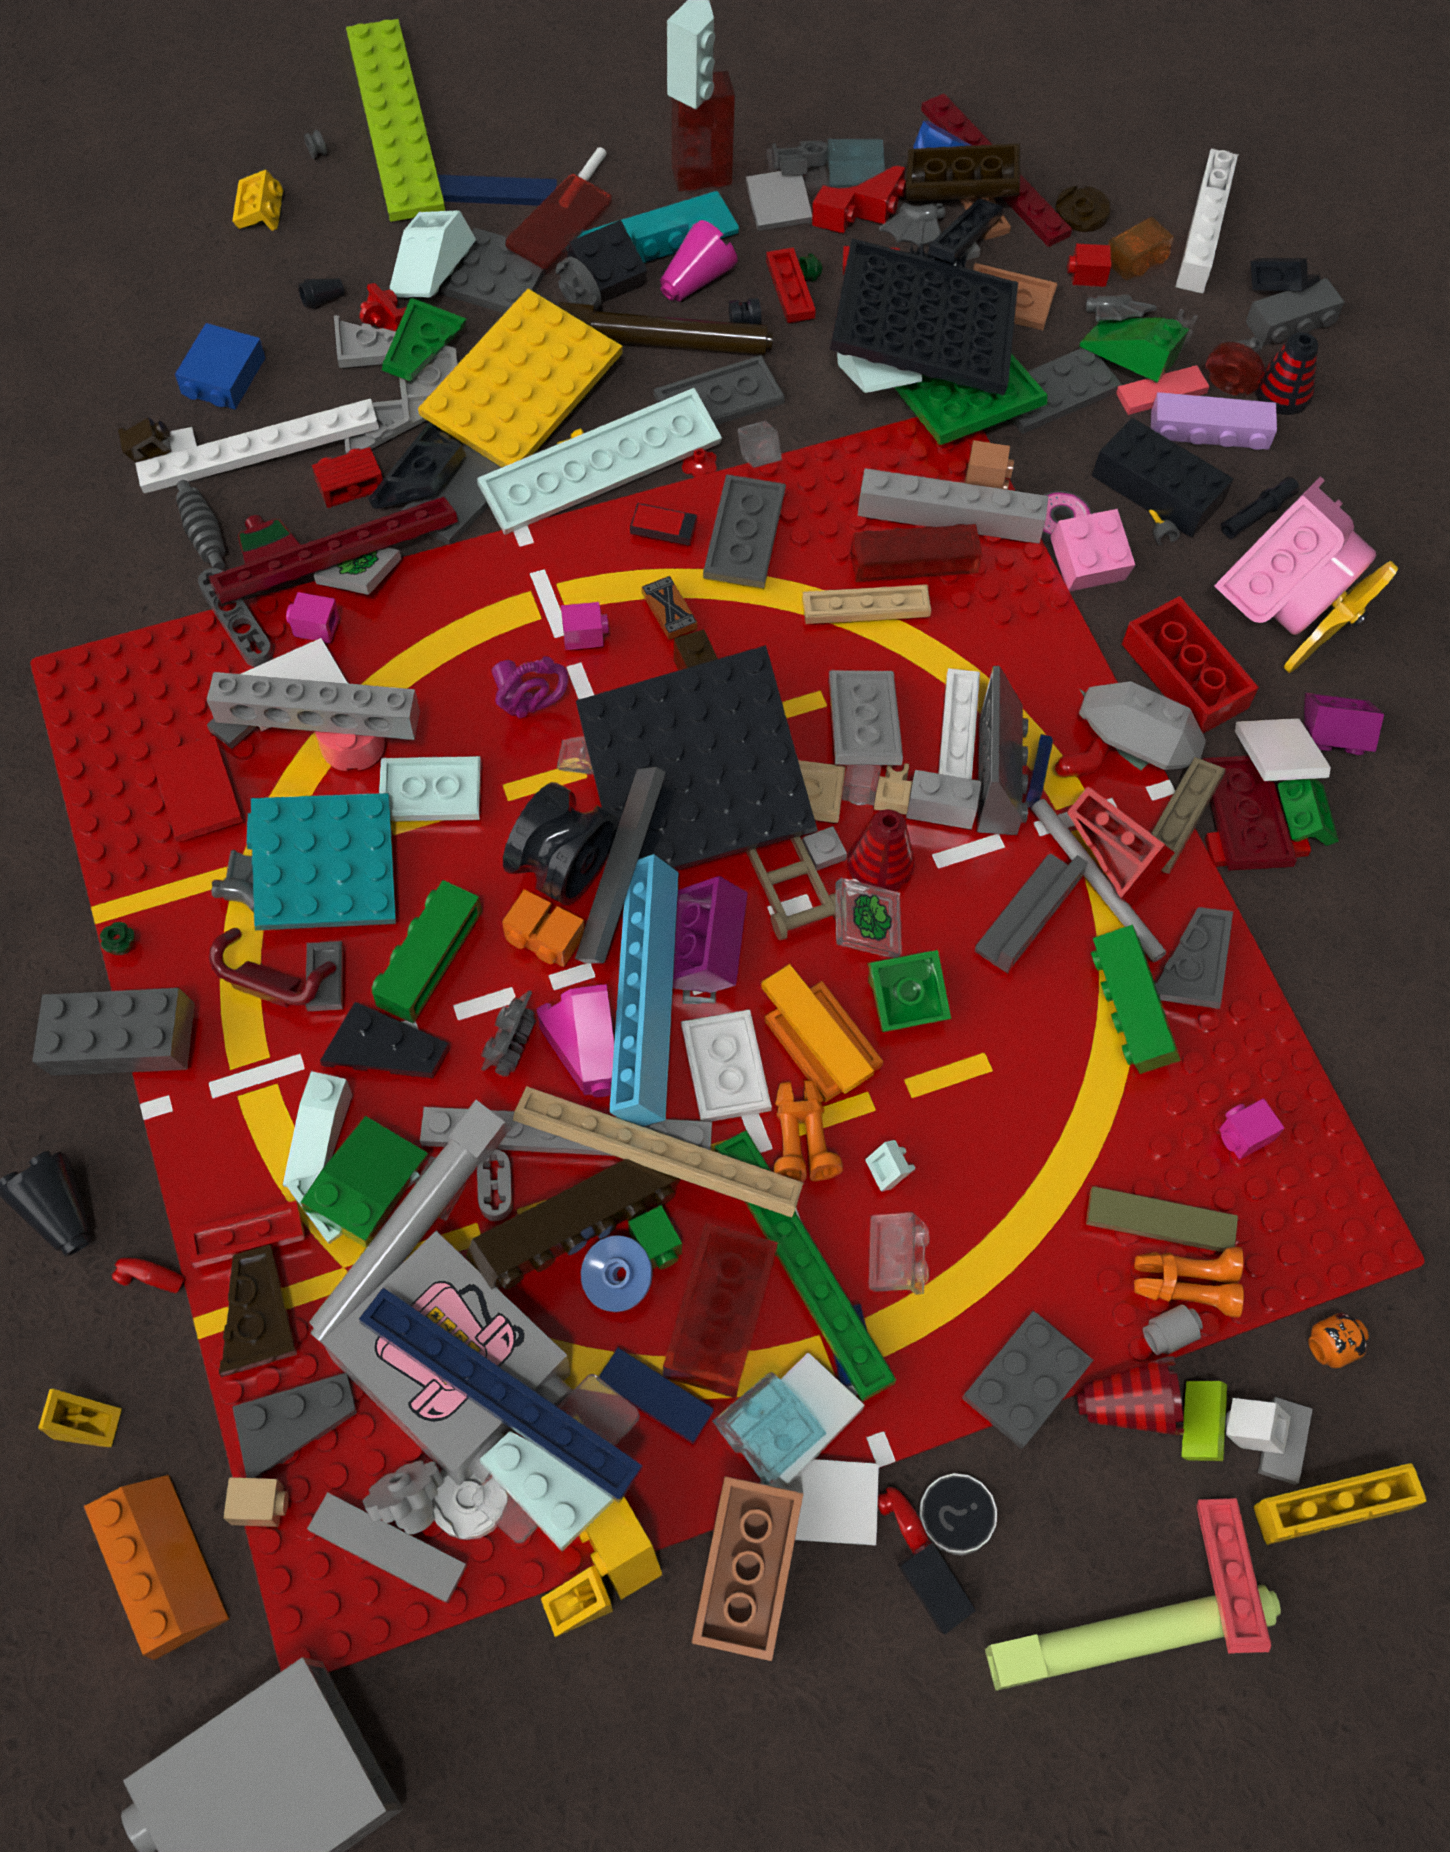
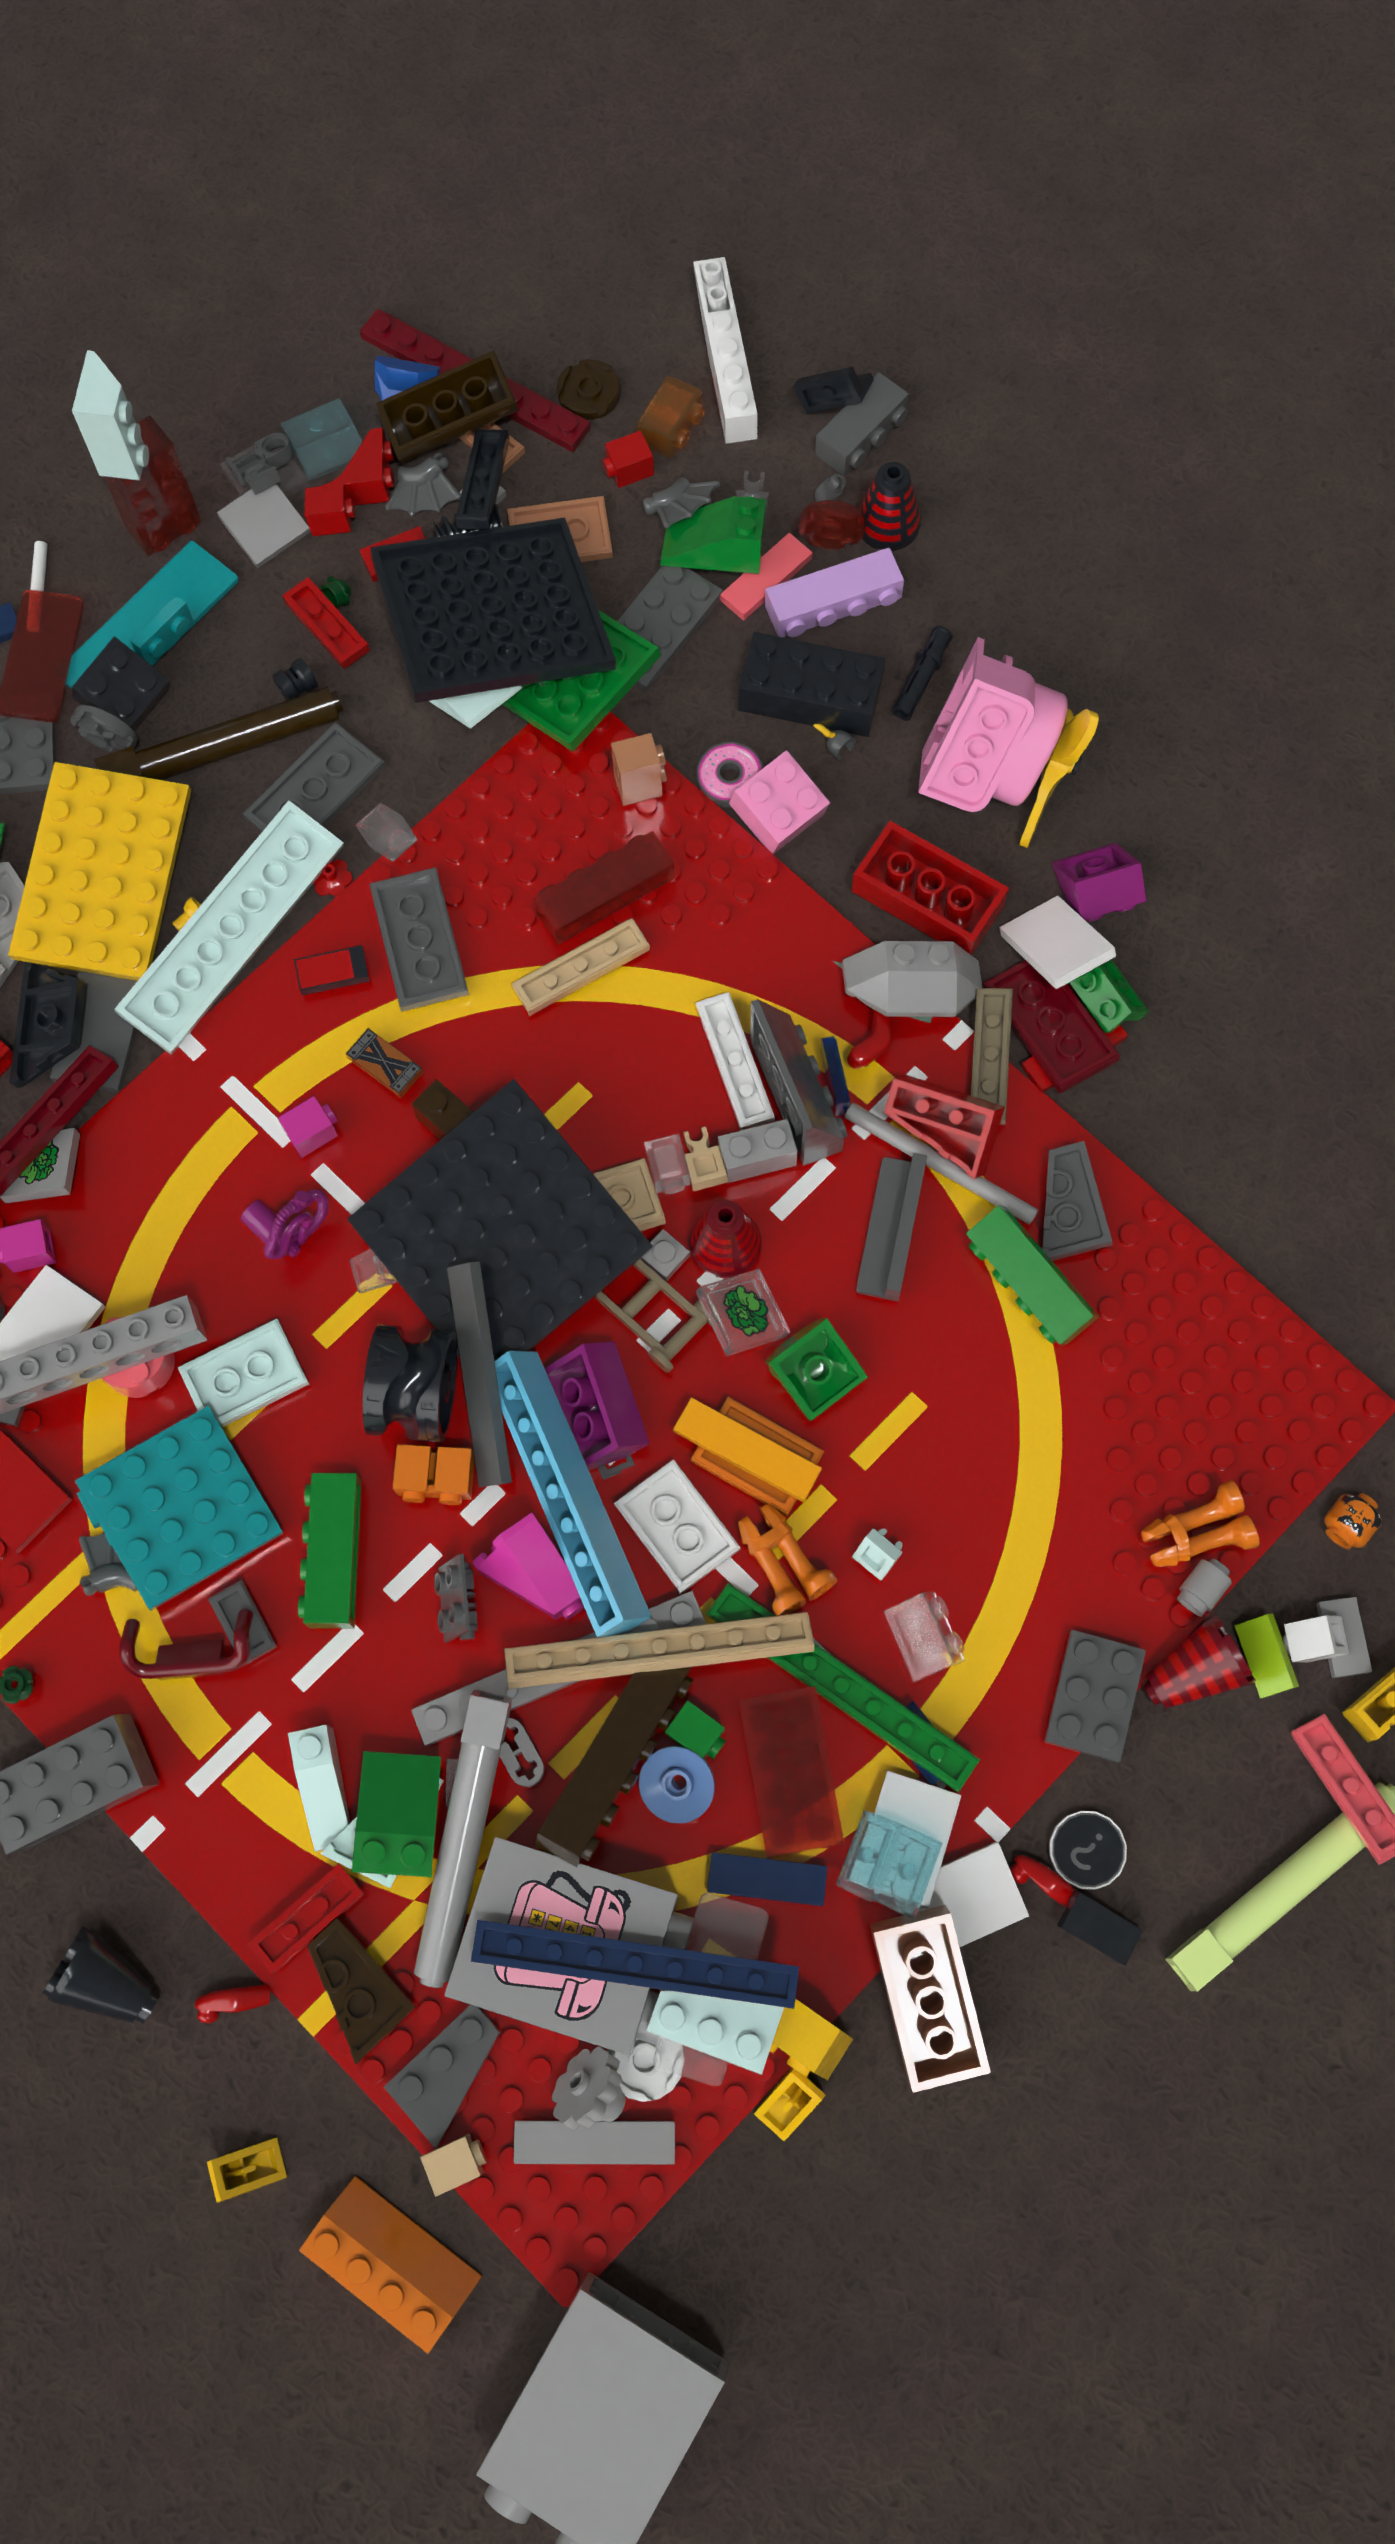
camera: 20 degrees left, 10 degrees up
black wing [320,1002,450,1078] -> none
dark pink cone [660,220,738,301] -> none
light grey tile [829,670,903,765] -> none
light grey brick [857,468,1048,543] -> none
olive tile [1086,1186,1238,1252] -> none
dark pink brick [1219,1098,1285,1160] -> none

